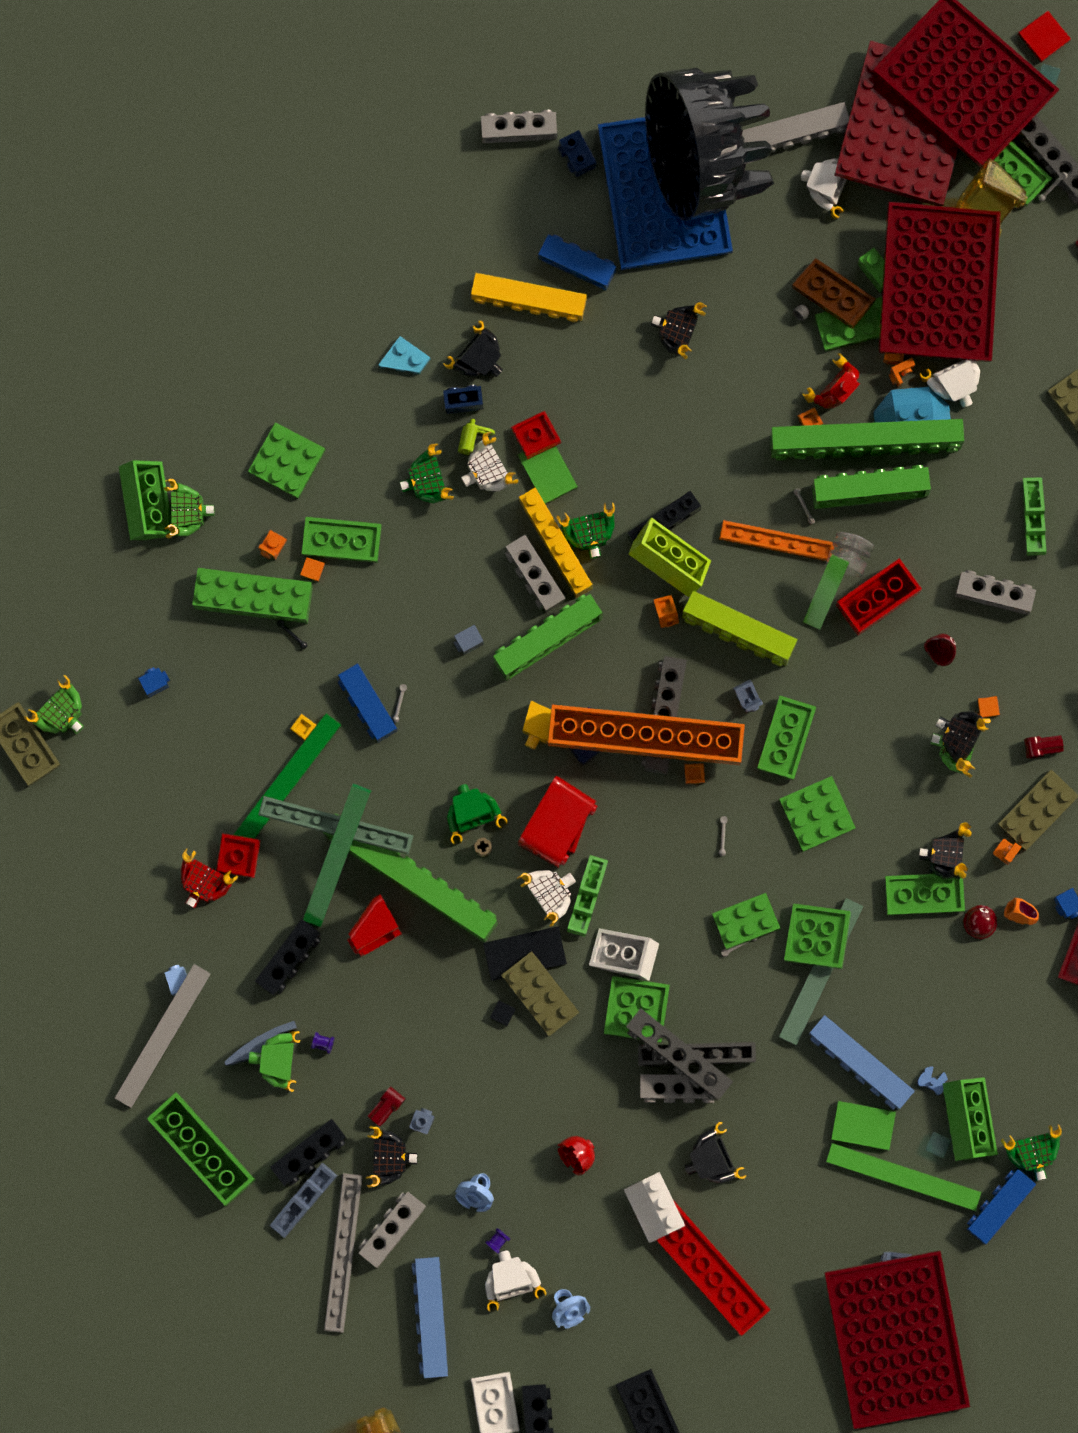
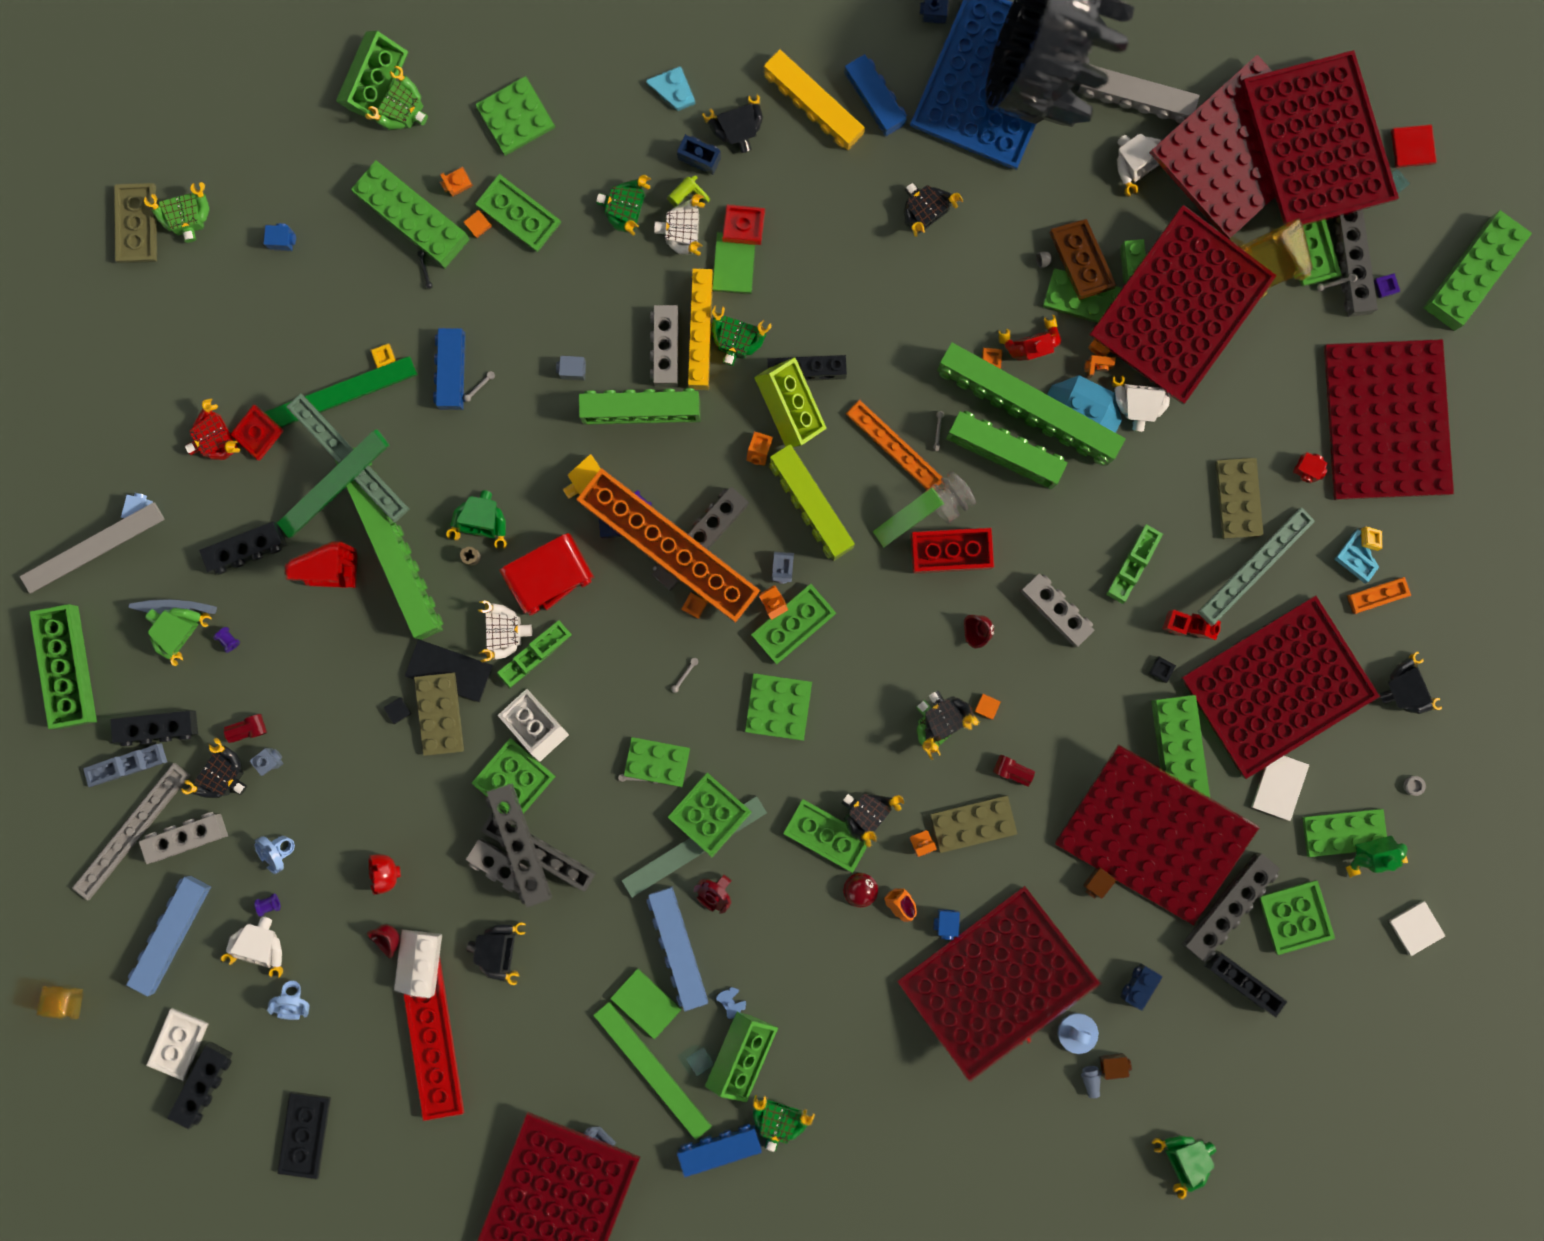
camera: 30 degrees right, 5 degrees up
none -> dark red helmet [366,924,401,959]
none -> dark red tile [694,874,732,914]
none -> orange bracket [759,585,788,620]

